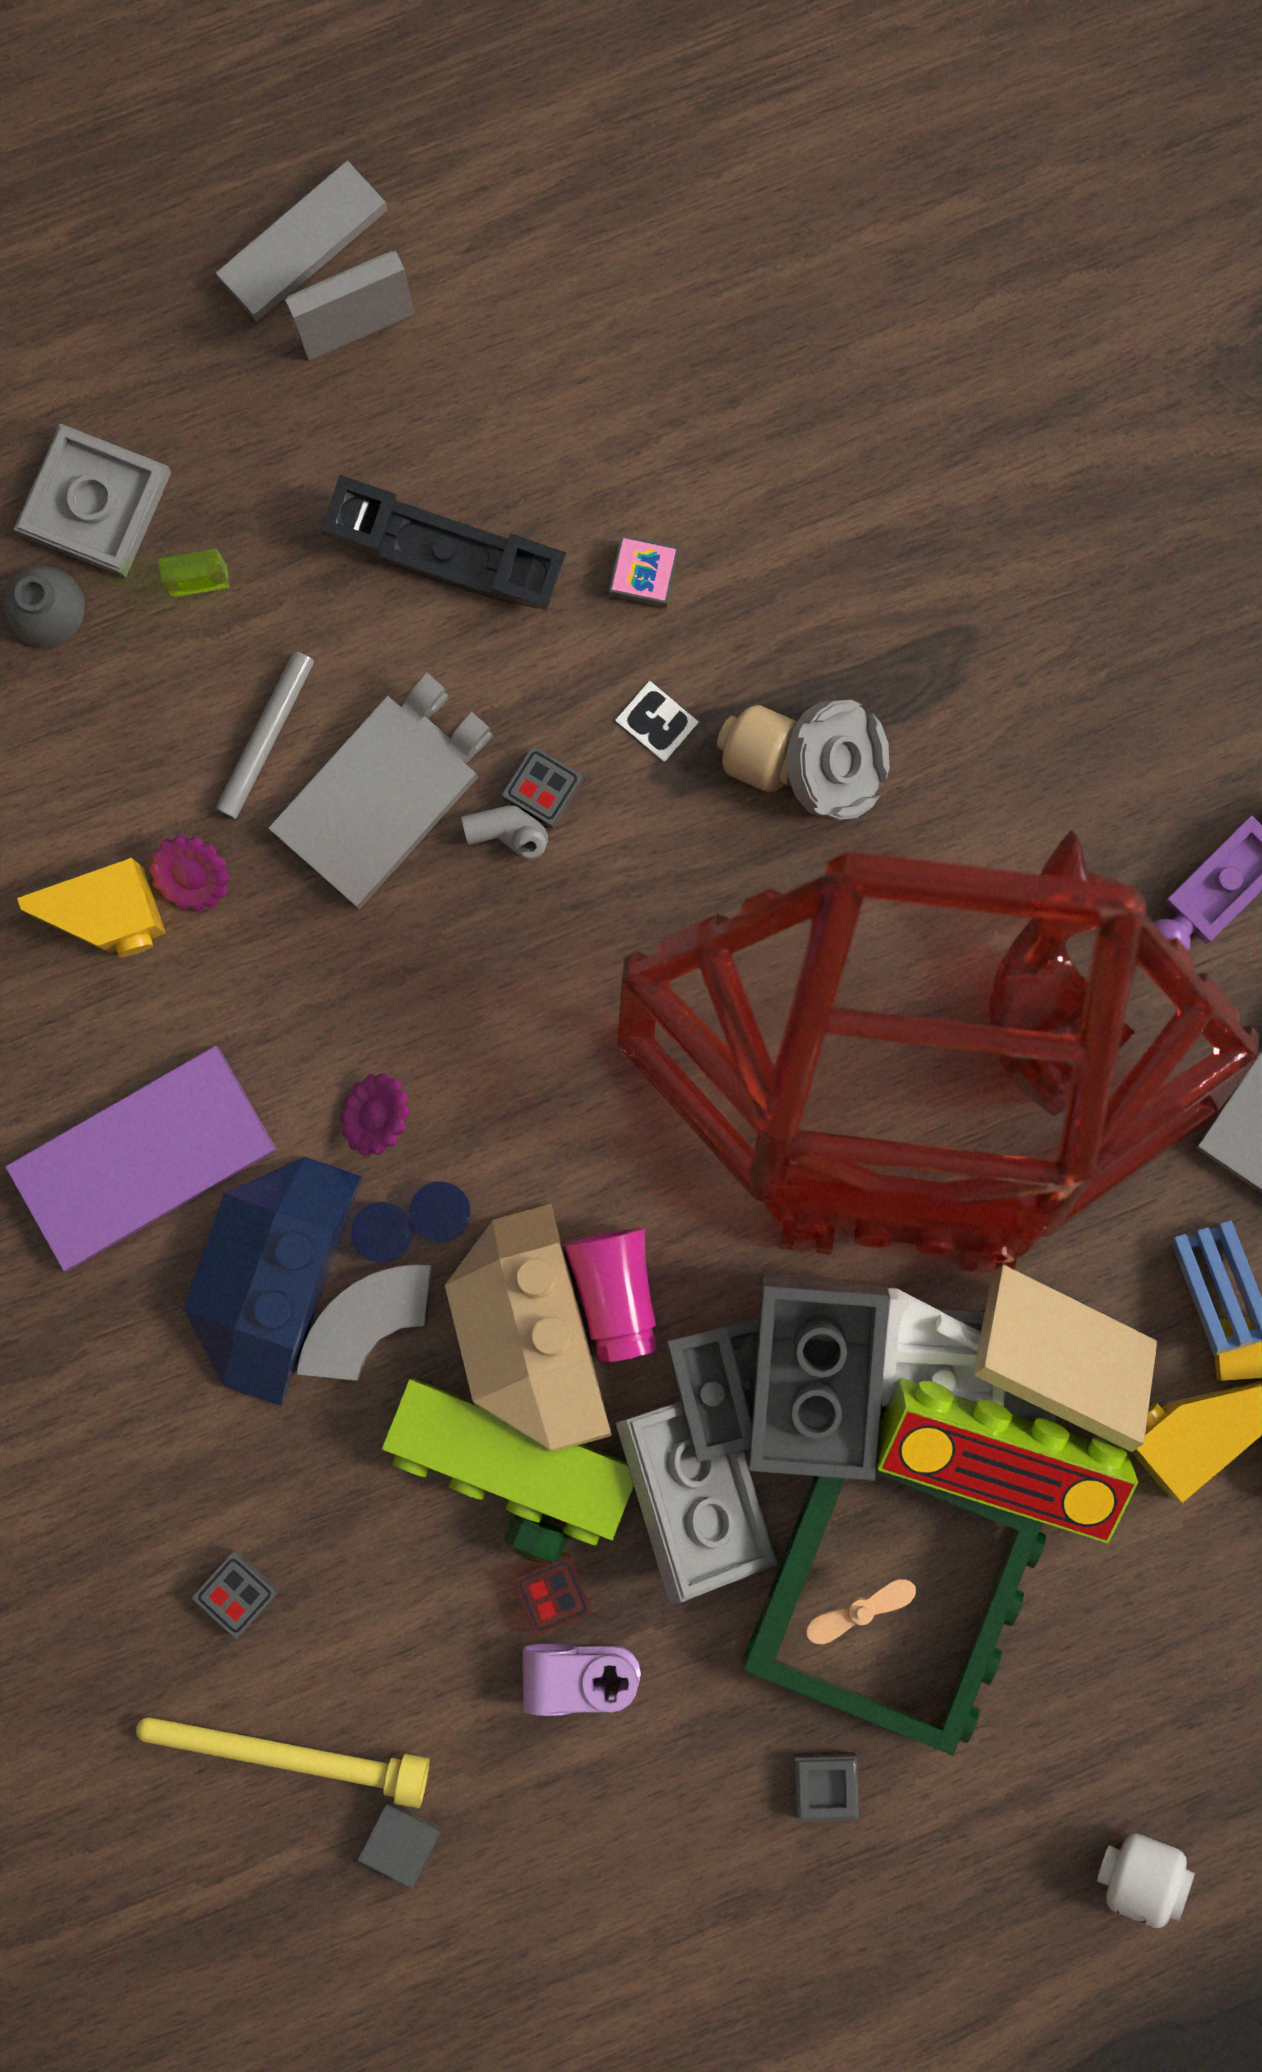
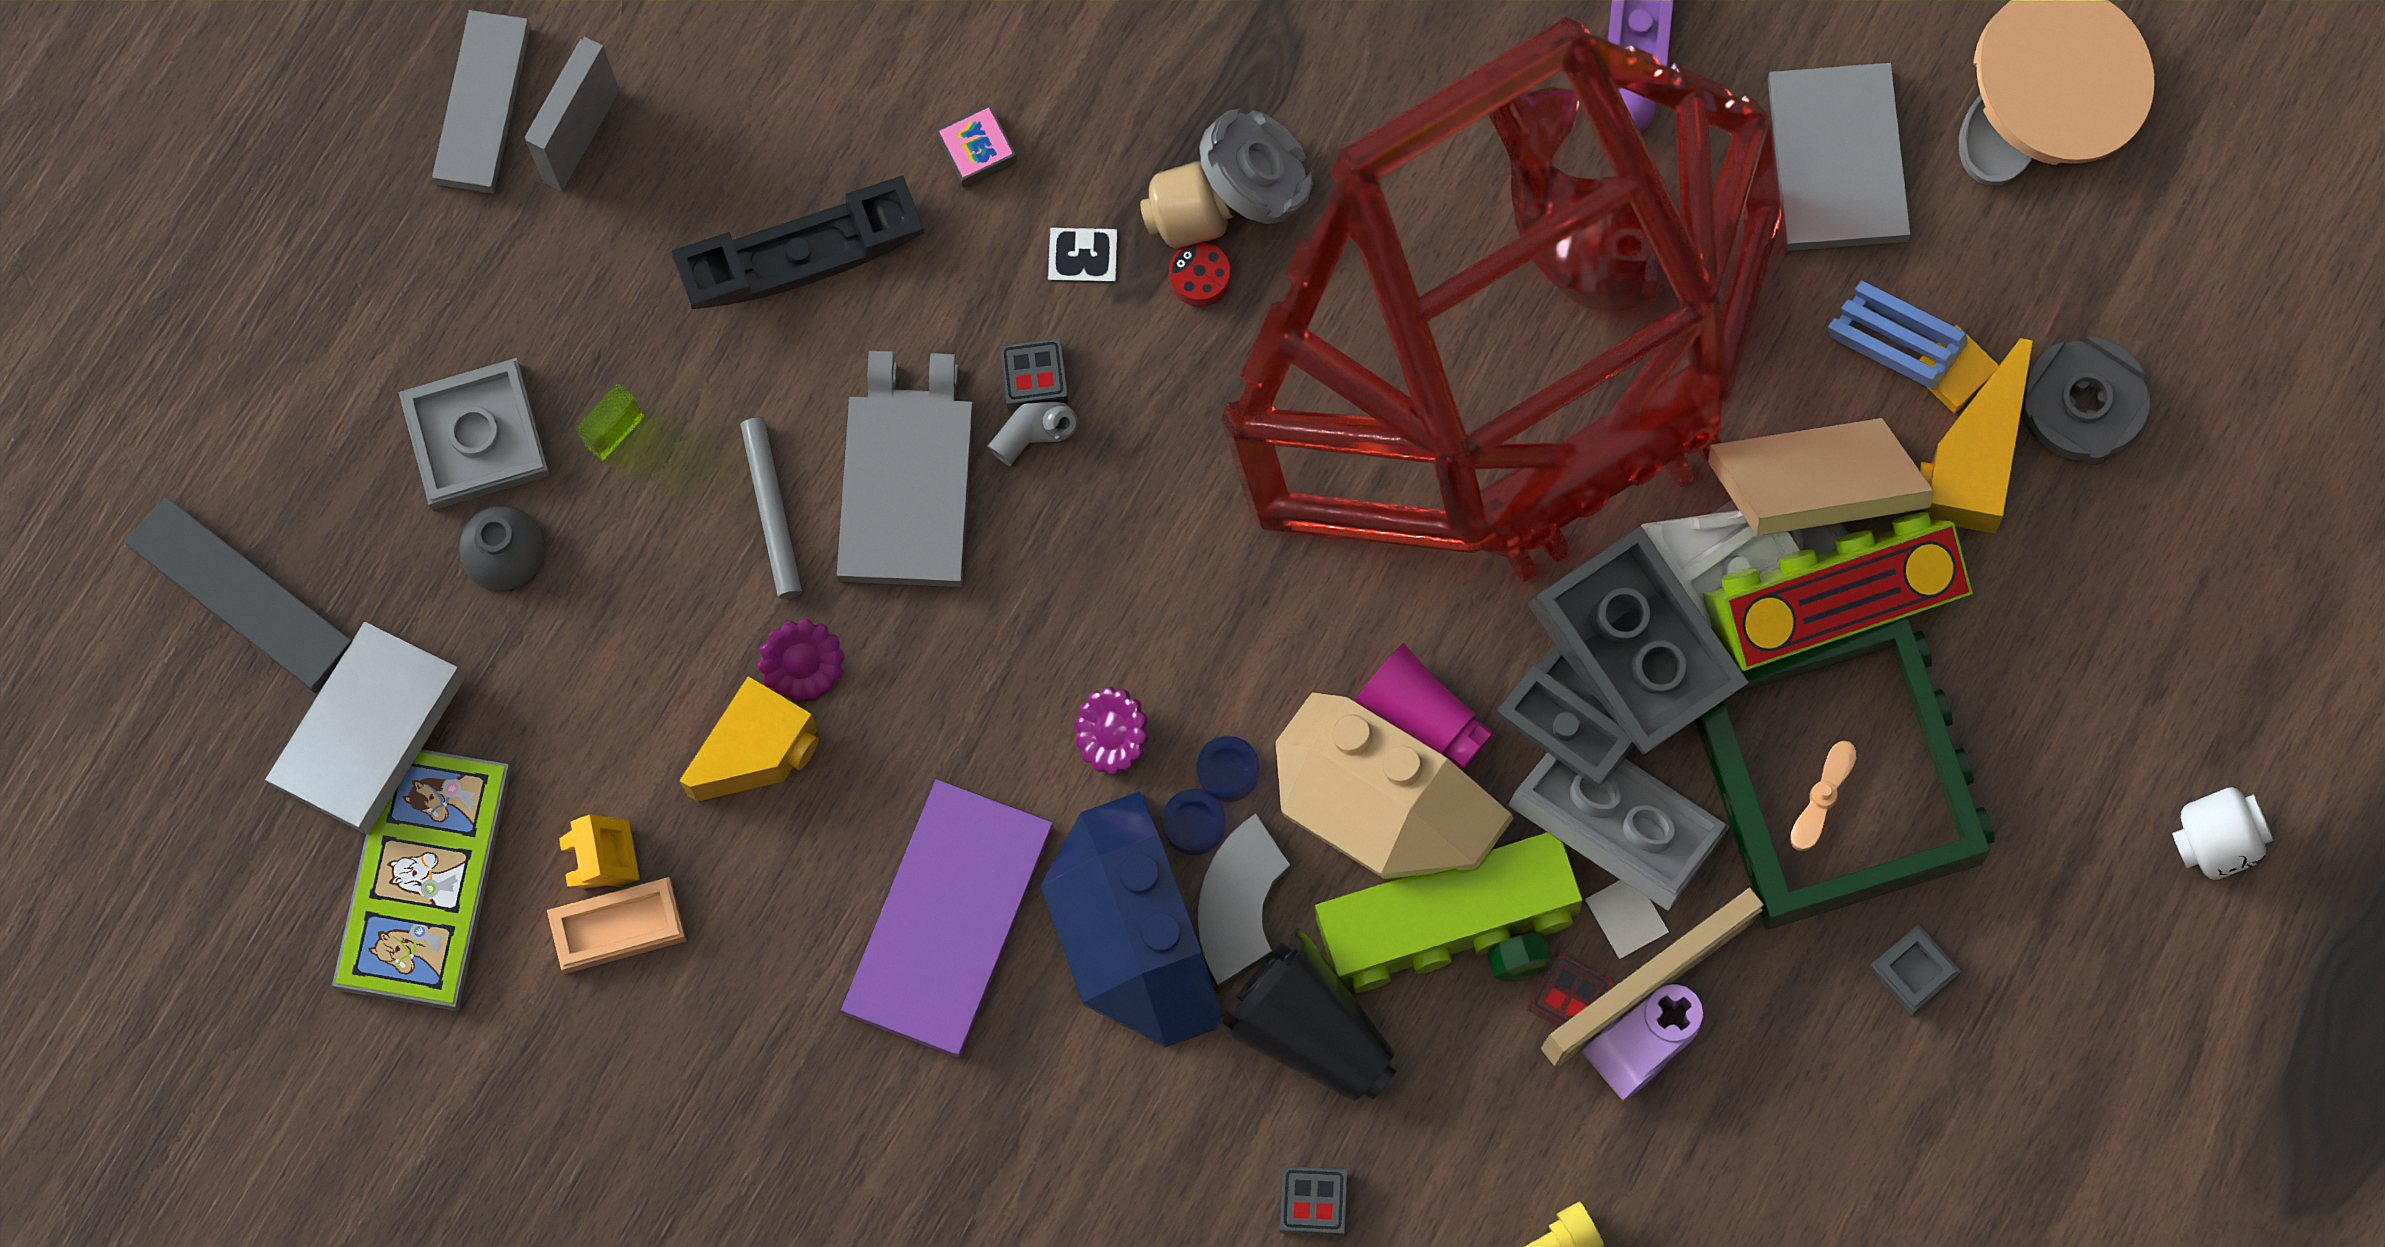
camera: 35 degrees left, 10 degrees down
none -> red tile [1169,242,1231,307]
none -> black cone [1216,928,1397,1101]
none -> tan tile [1541,887,1763,1066]
none -> white sticker [1585,880,1669,959]

